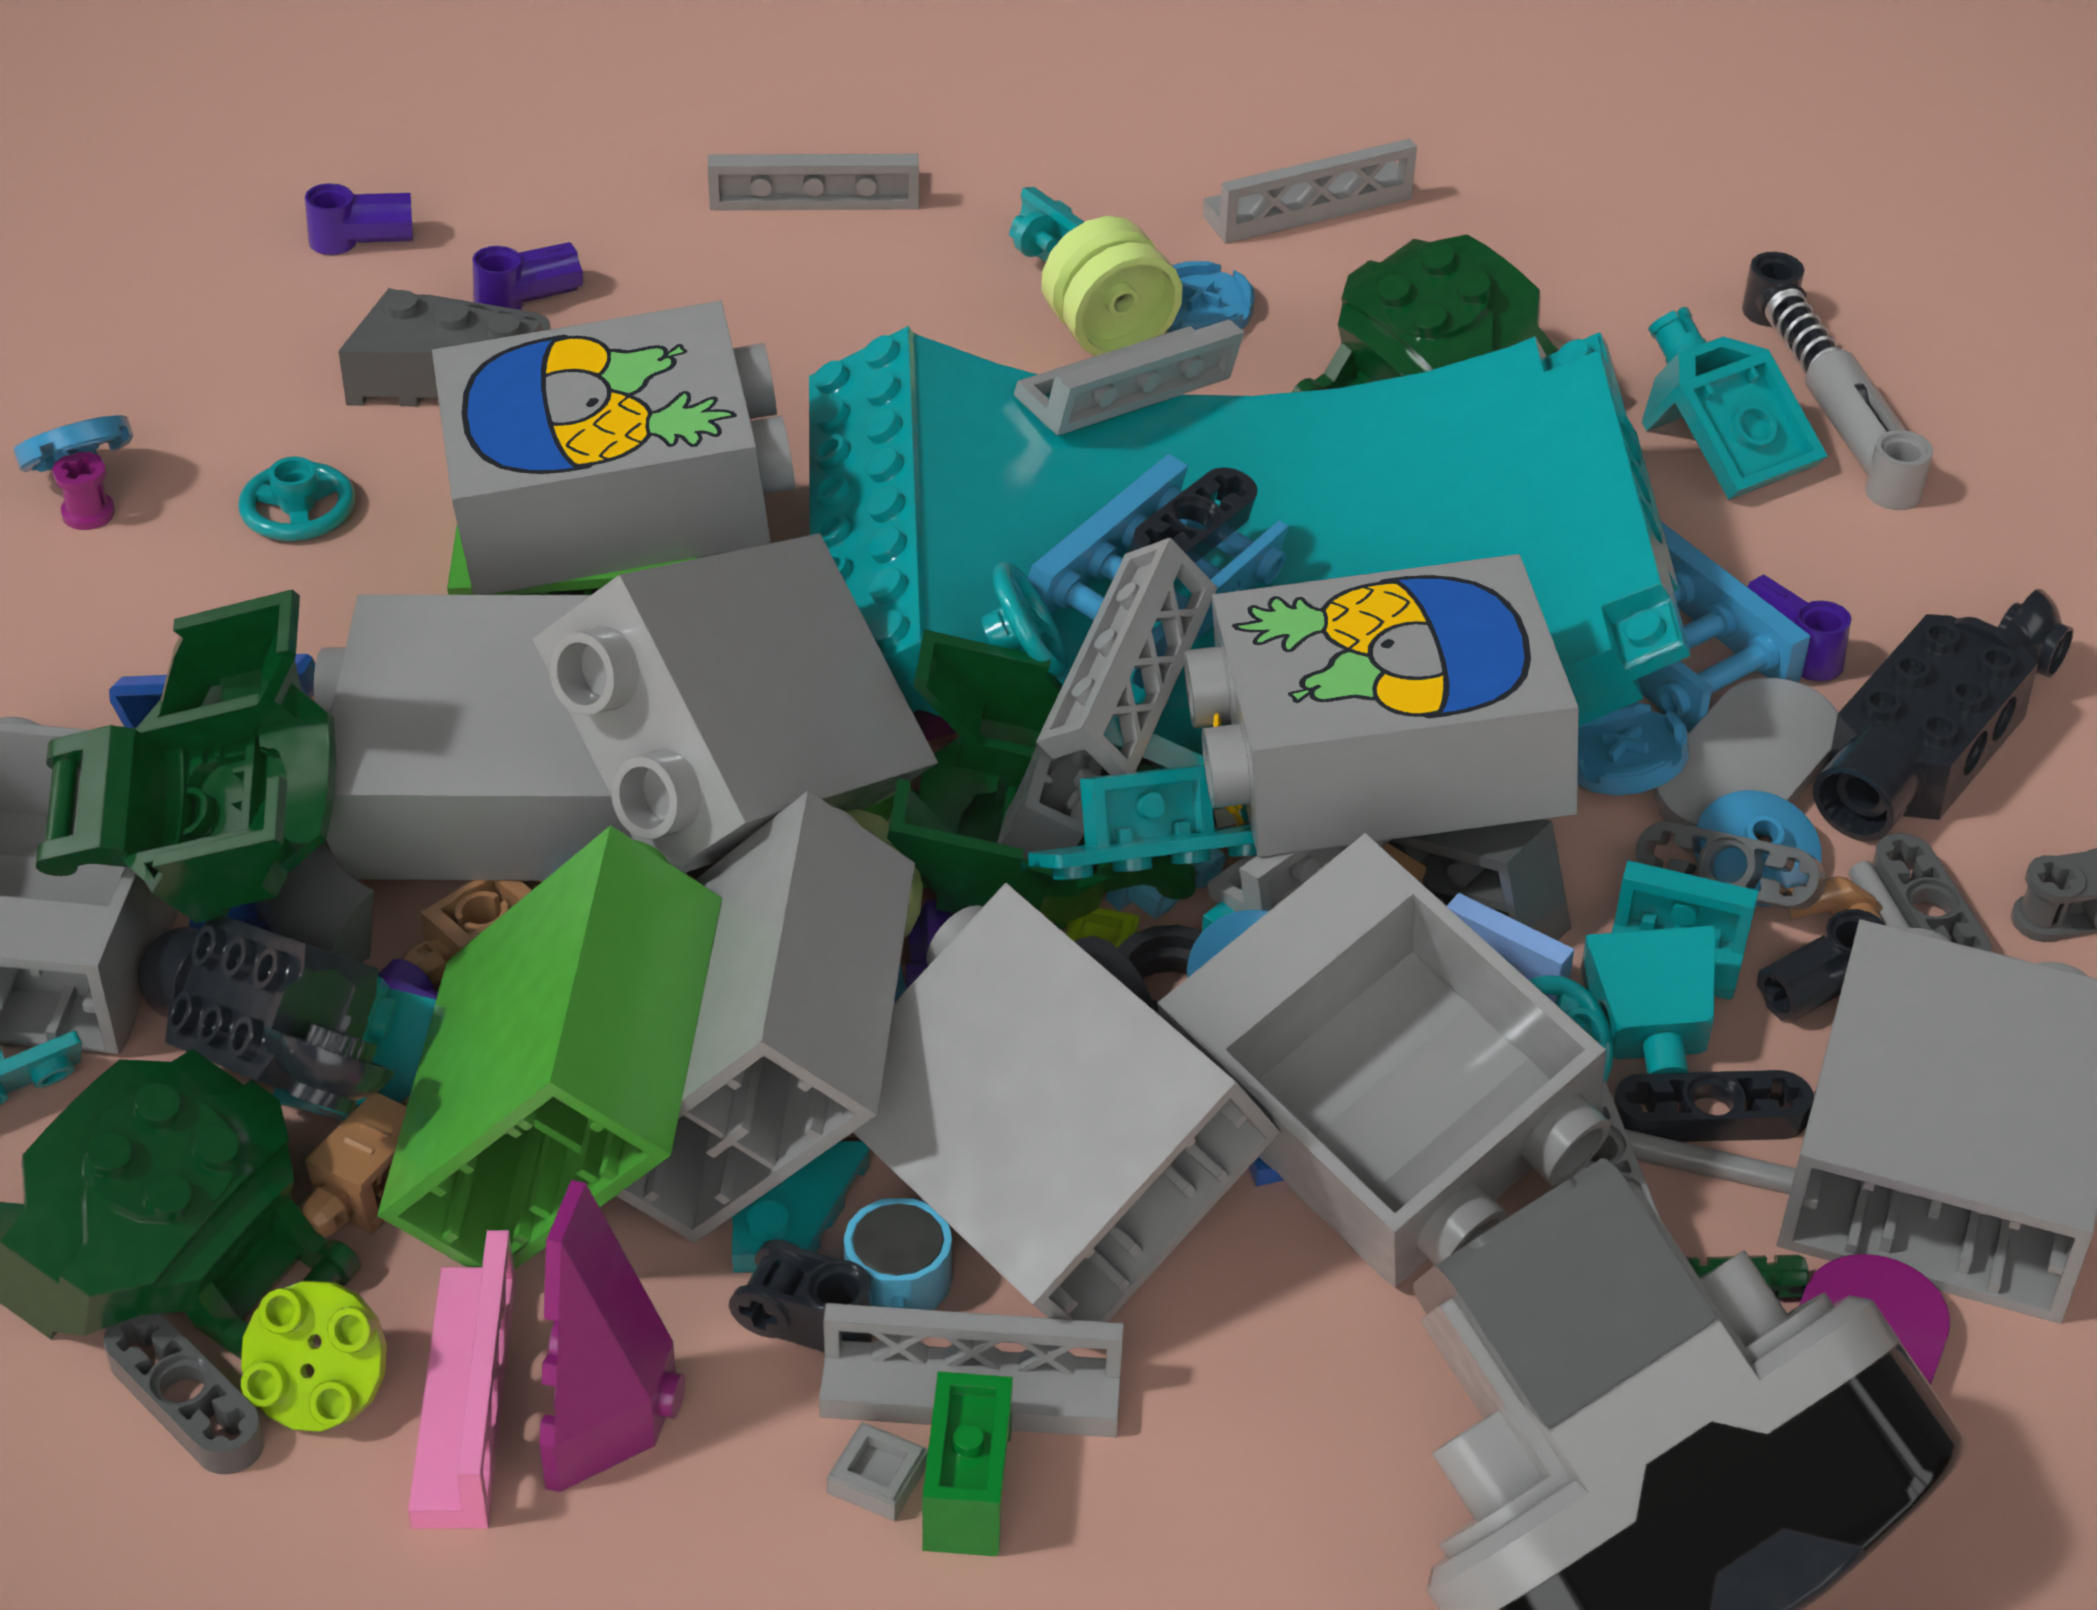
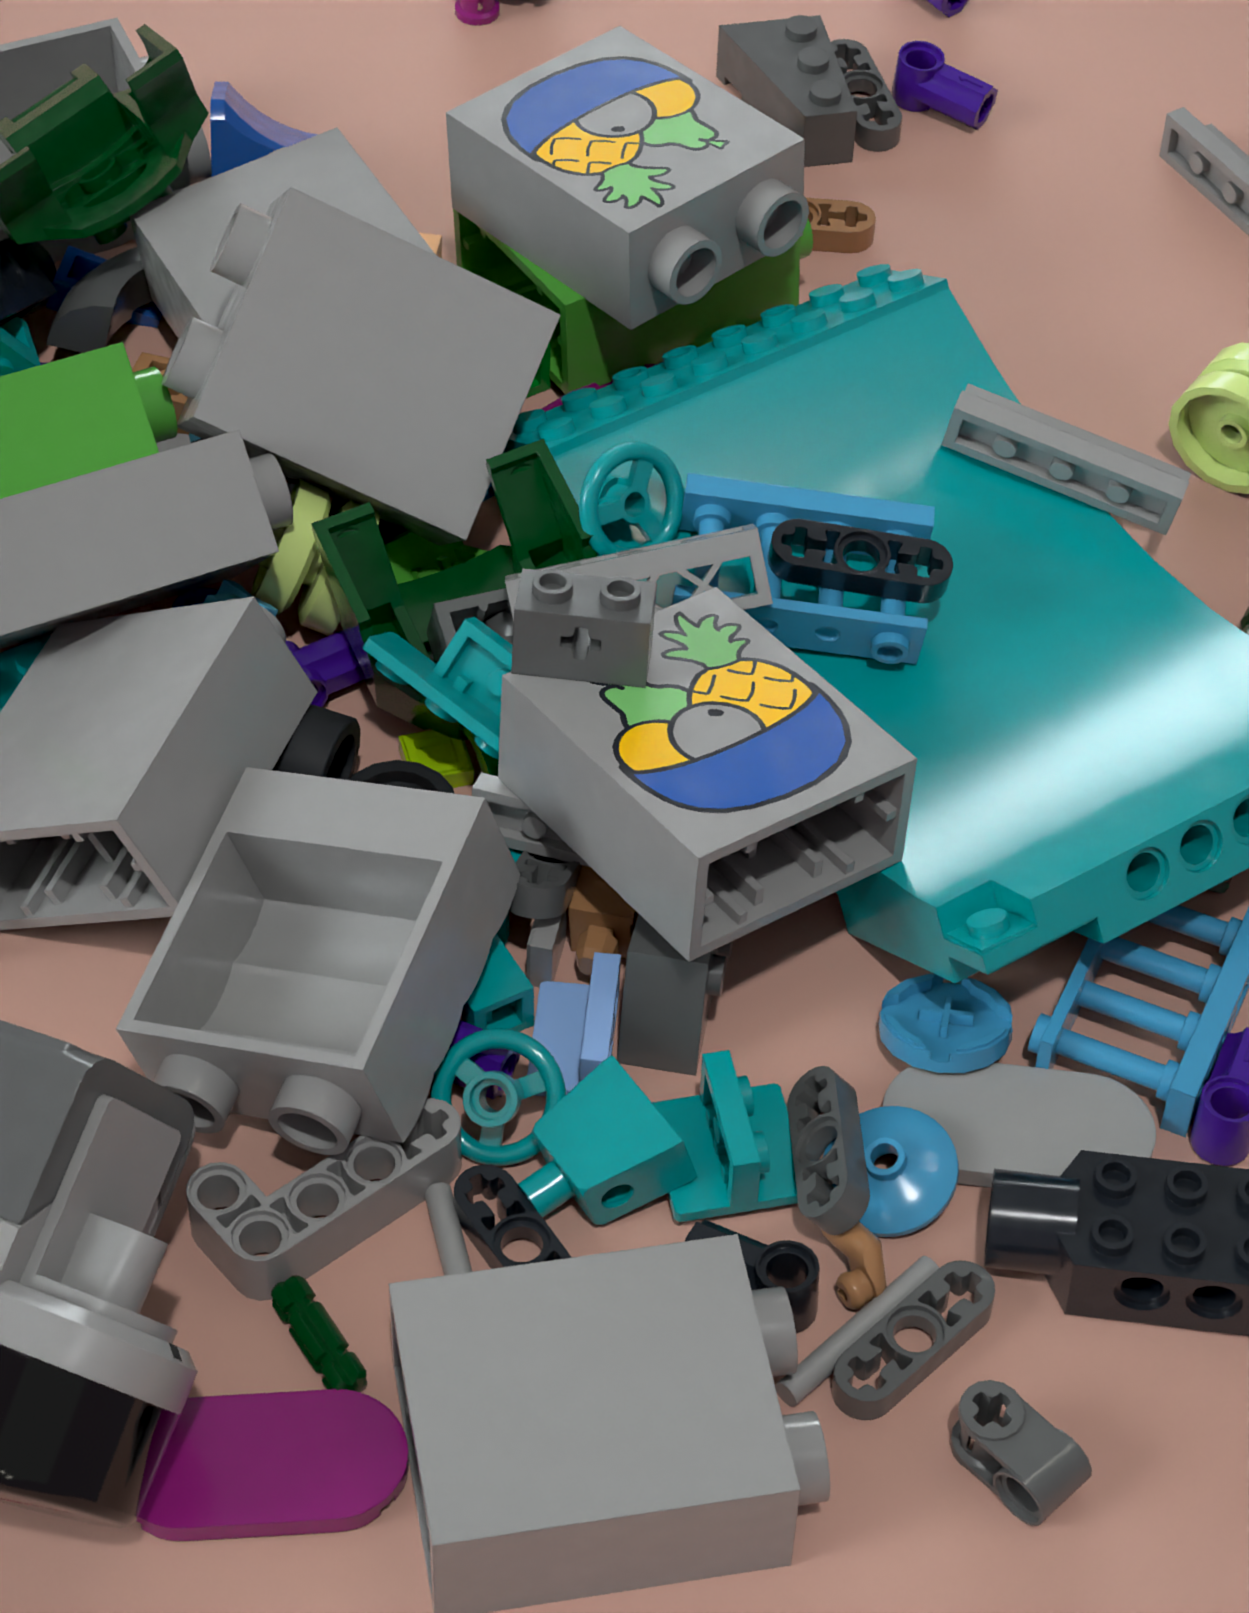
camera: 60 degrees right, 5 degrees up
none -> dark grey brick [511,568,657,688]

